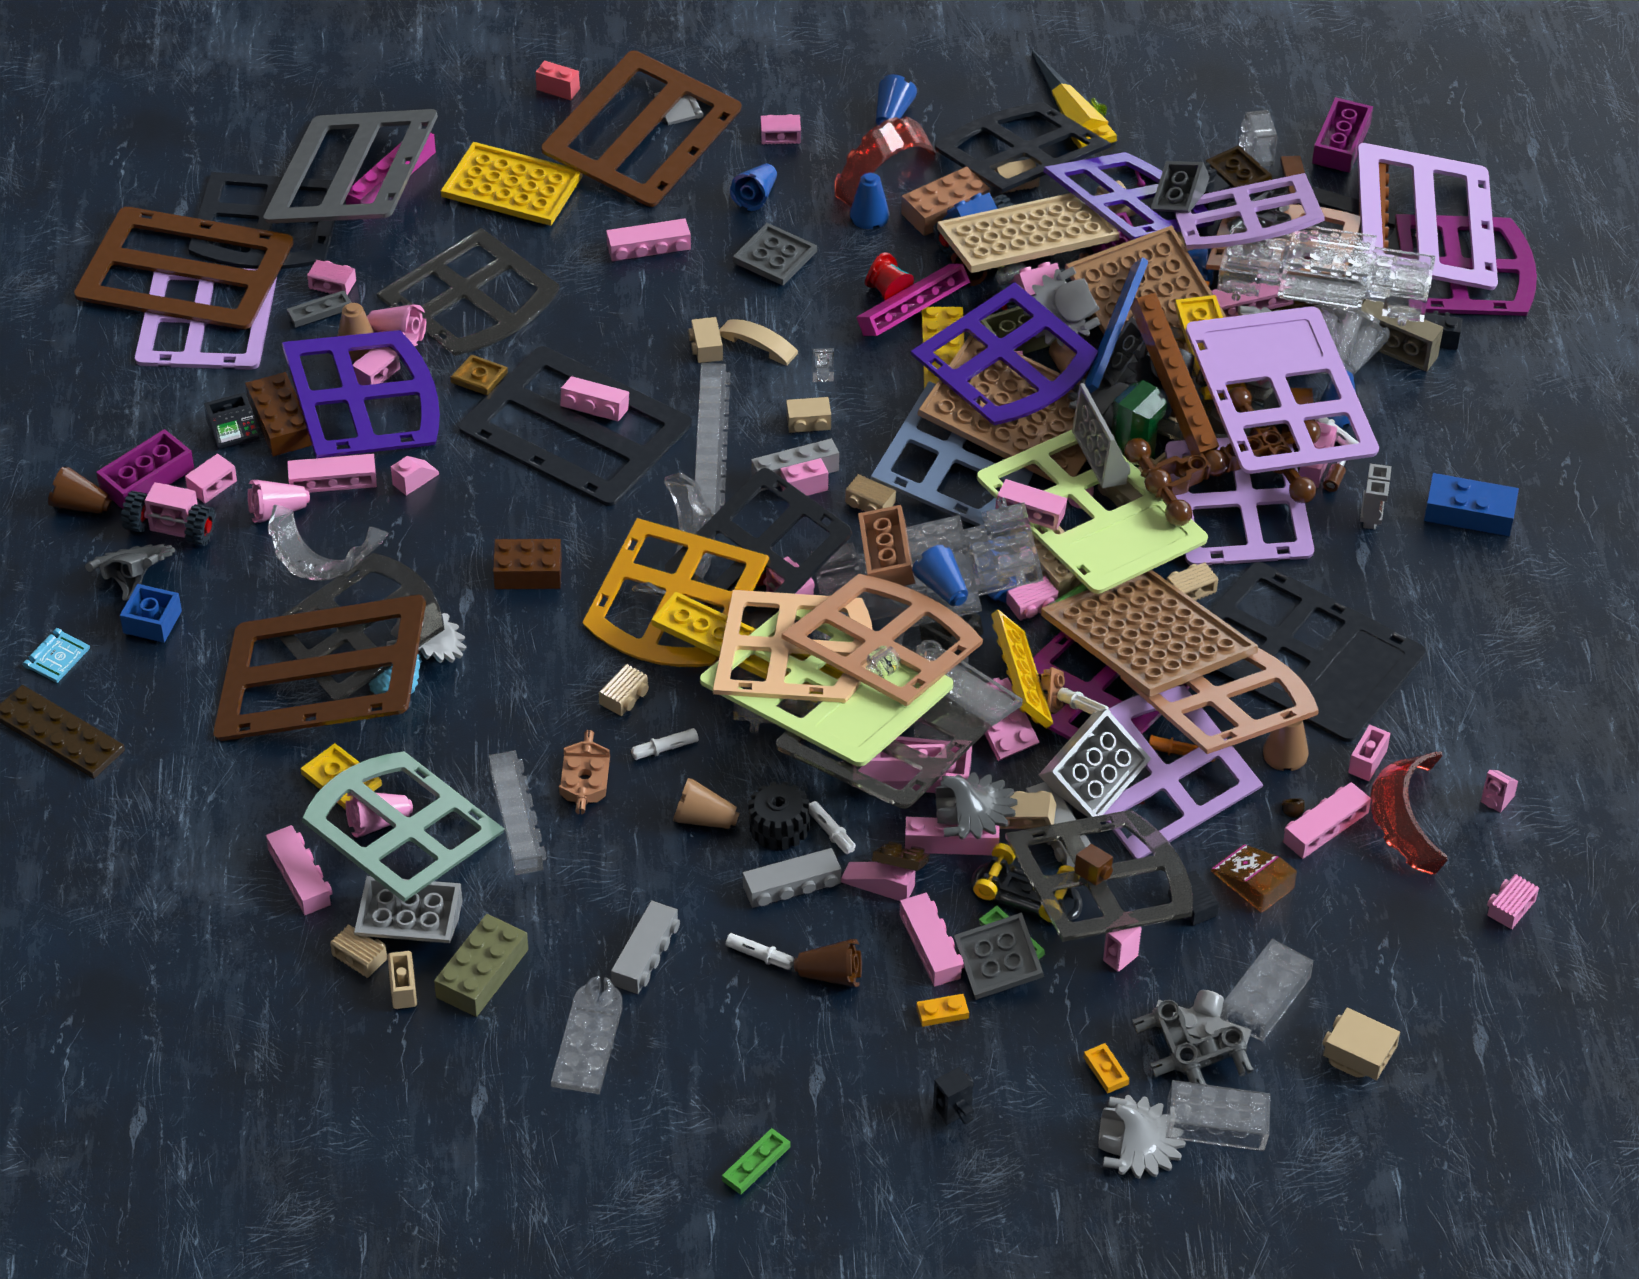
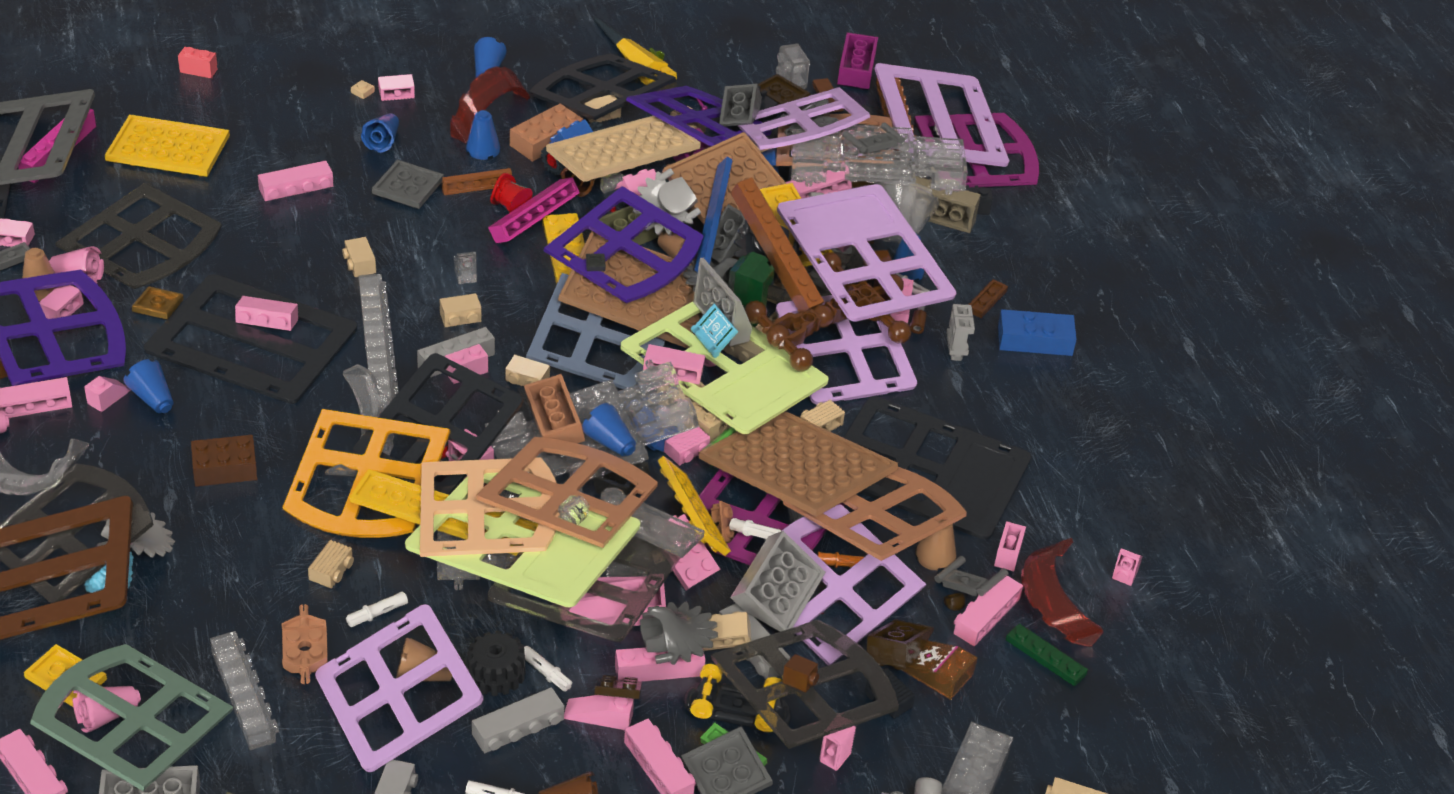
camera: 15 degrees left, 5 degrees down
reddish brown door [541,51,742,207] -> none
light grey piece [654,92,703,125] -> none
tan slope [719,319,798,366] -> none
bright pink brick [1487,874,1539,929] -> none
none -> blue cone [124,359,173,413]
none -> lavender window [315,604,483,772]
none -> tan plate [351,80,375,99]
none -> dark orange plate [442,168,512,195]
none -> pearl dark grey tile [586,254,606,271]
none -> medium azure piece [691,304,739,358]
none -> dark grey plate [843,122,905,153]
none -> dark brown slope [866,619,934,670]
none -> dark grey plate [934,556,1008,596]
none -> reddish brown tile [968,279,1008,318]
none -> dark green plate [1006,624,1088,687]

